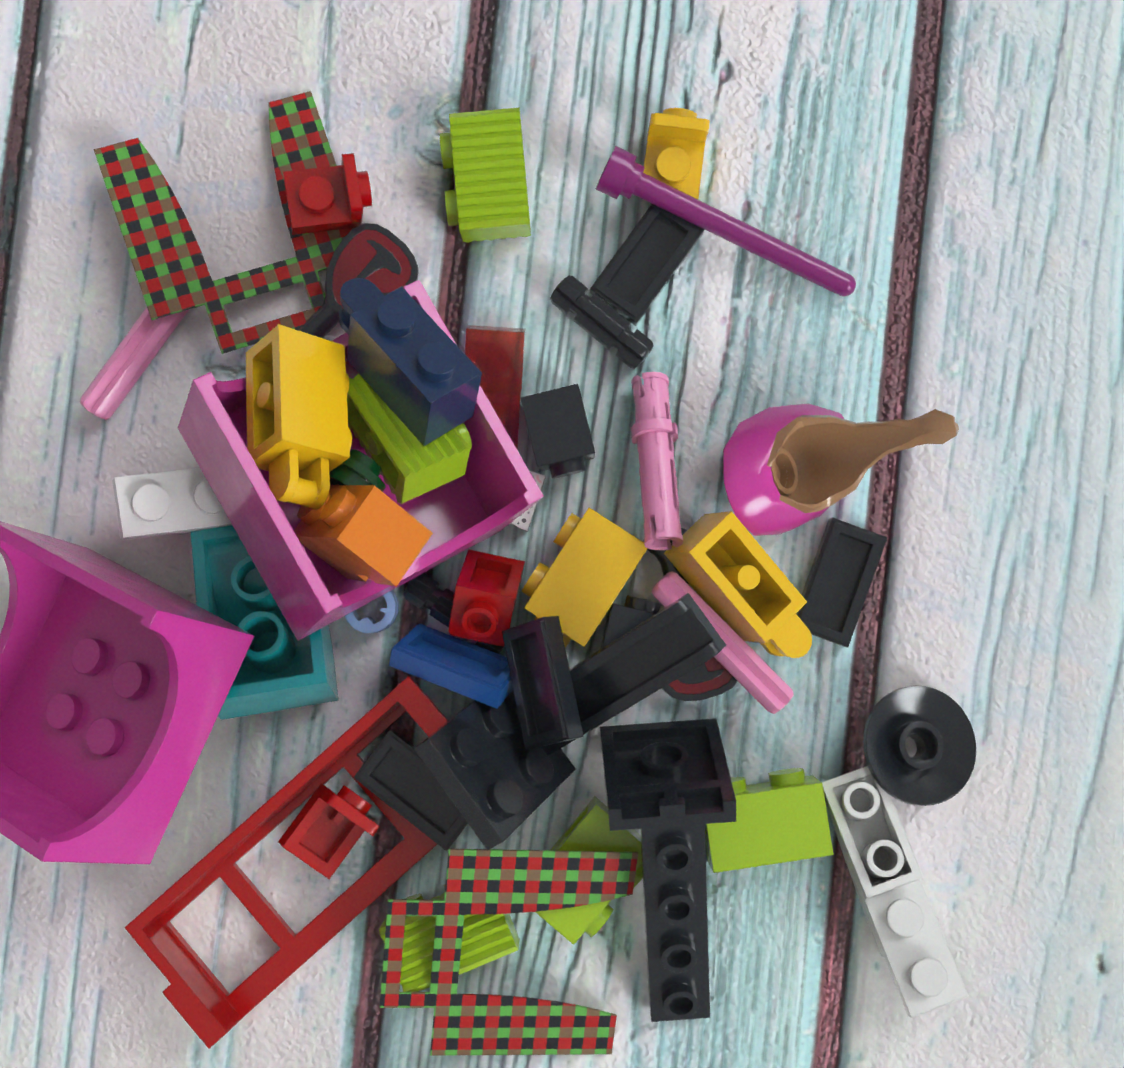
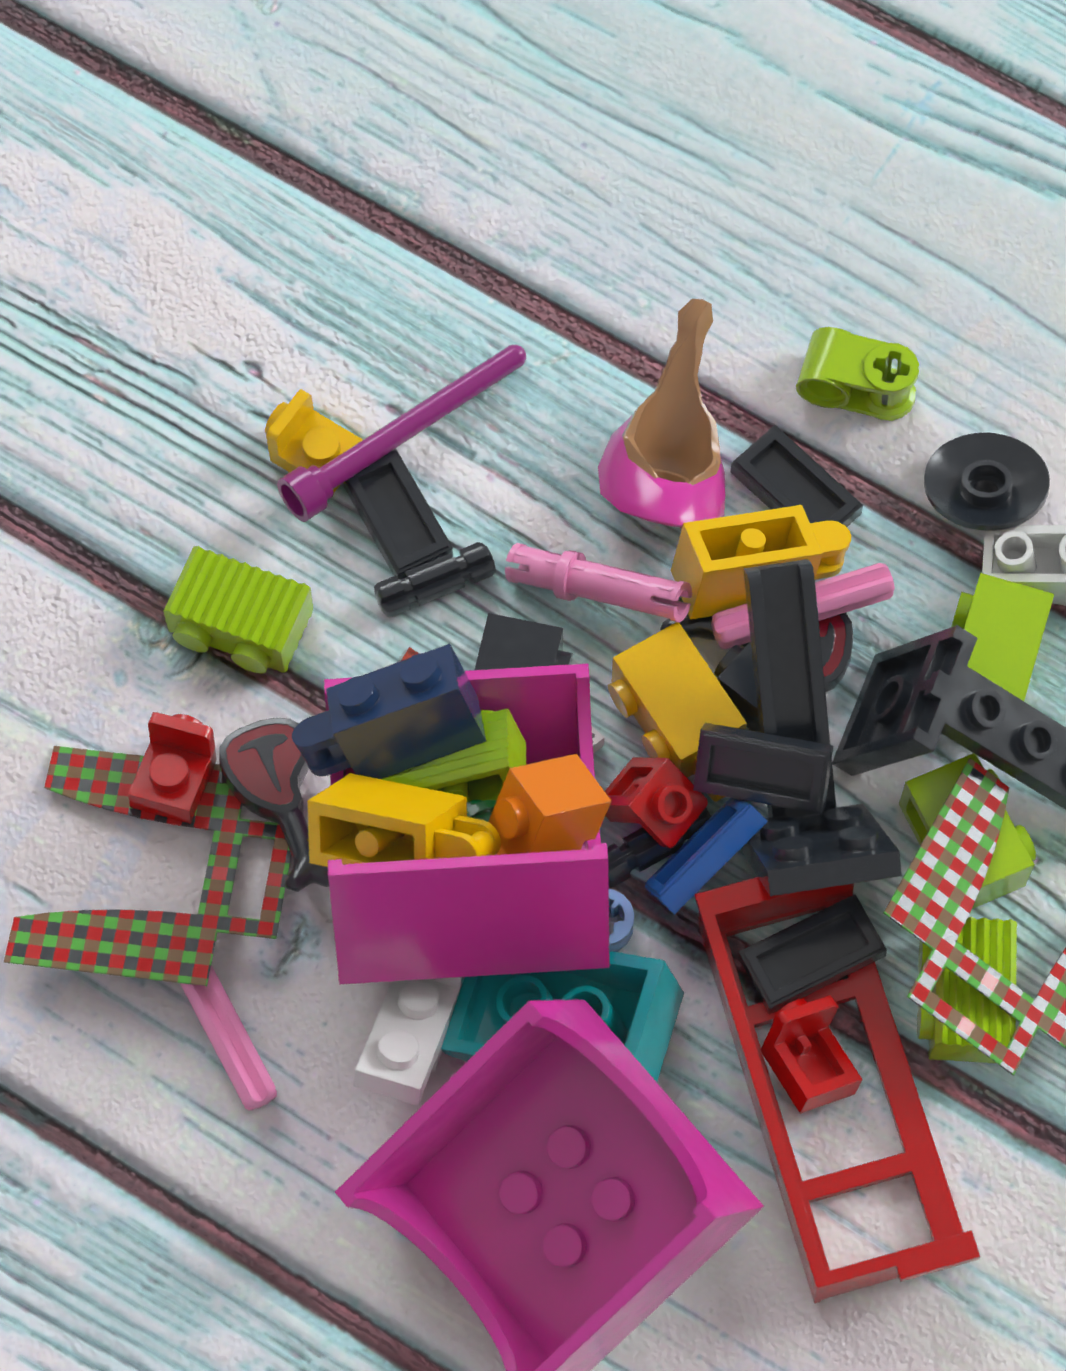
camera: 65 degrees left, 20 degrees down
none -> lime piece [796,327,919,421]

